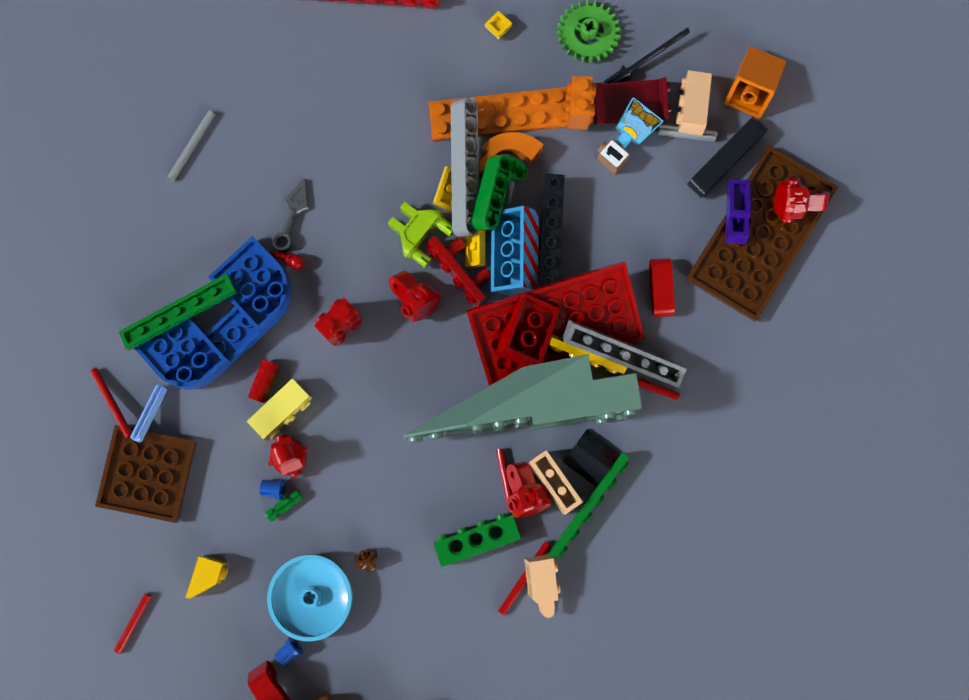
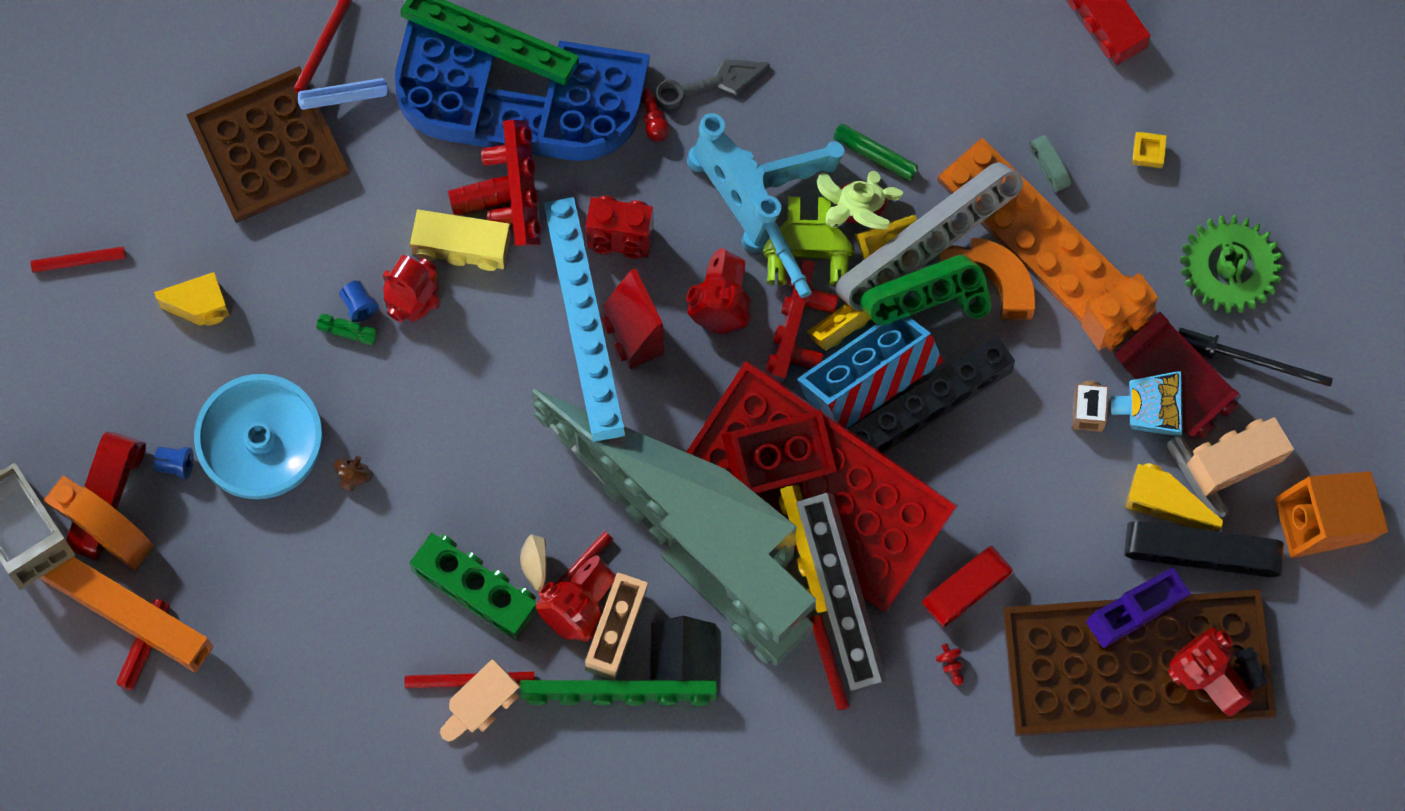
camera: 50 degrees right, 10 degrees down
none -> red plate [481,120,542,246]
none -> tan hat [520,535,547,591]
none -> medium azure plate [543,197,625,442]
none -> red slope [600,268,664,369]
none -> medium azure piece [687,113,844,298]
none -> yellowish green animal [817,171,903,229]
none -> green axle [833,124,918,181]
none -> red hair [935,643,964,686]
none -> sand green beam [1029,135,1071,192]
none -> yellow slope [1125,463,1223,532]
none -> black pin [1234,647,1269,691]

